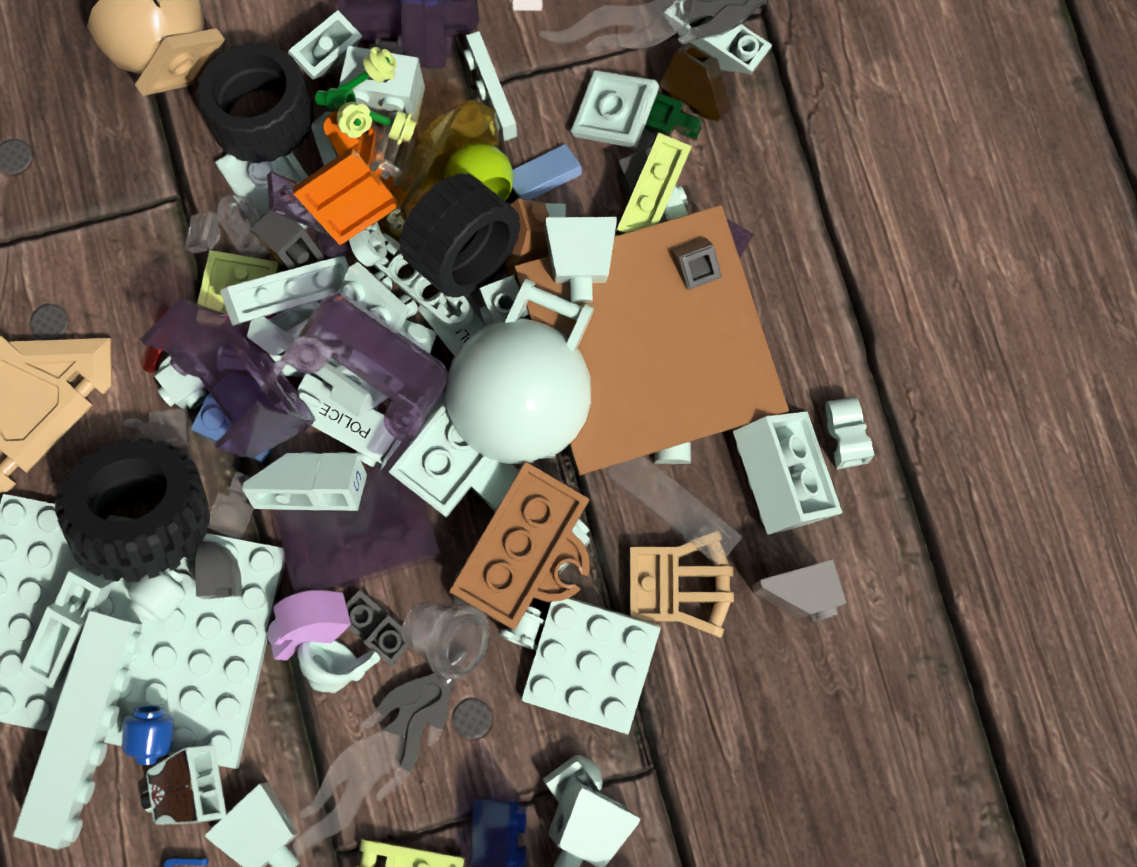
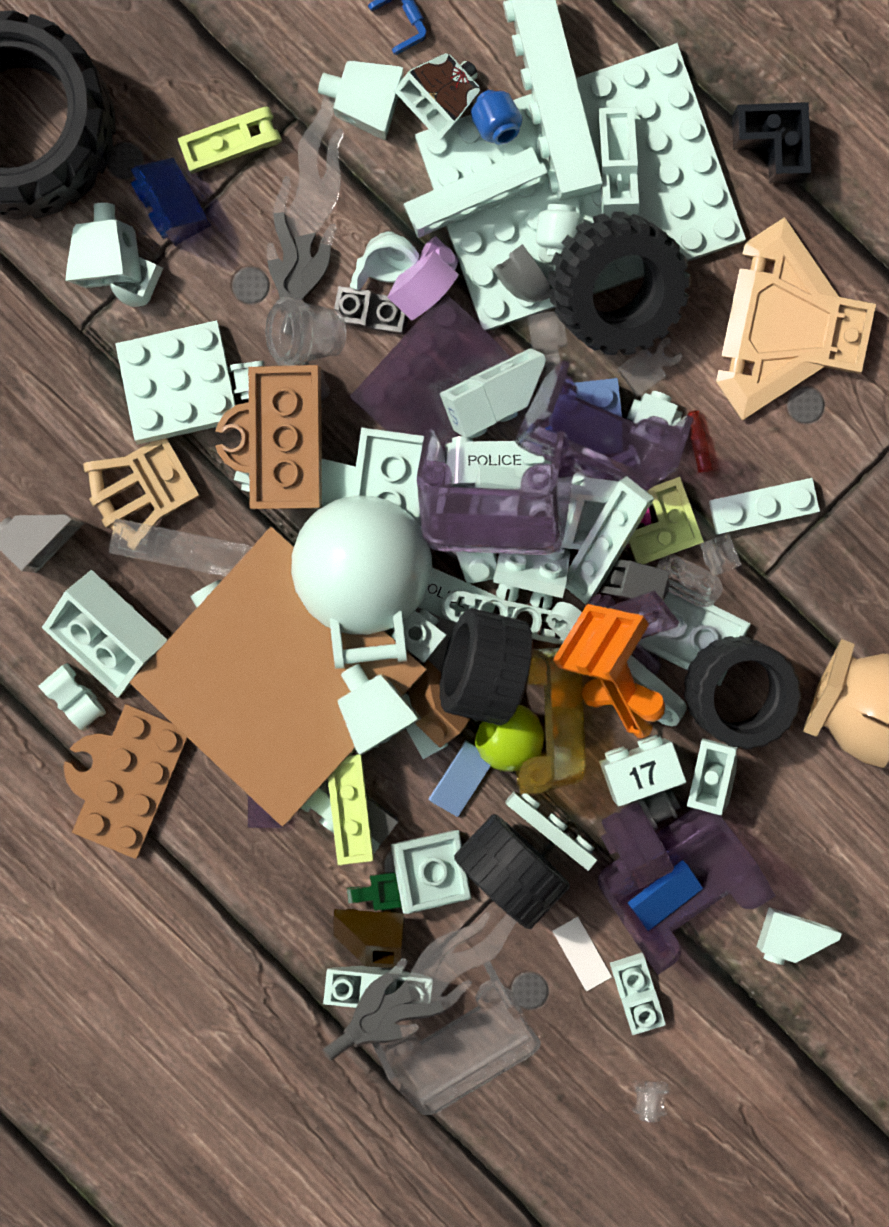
camera: 150 degrees right, 10 degrees up
yellowish green plant [315,47,416,145] -> none
clear tile [369,125,415,188] -> none
dark grey slope [673,238,722,290] -> none
none -> medium nougat plate [64,703,188,859]
none -> light aqua fence [404,147,548,238]
none -> black tyre [454,814,570,929]
none -> light aqua plate [709,478,820,535]

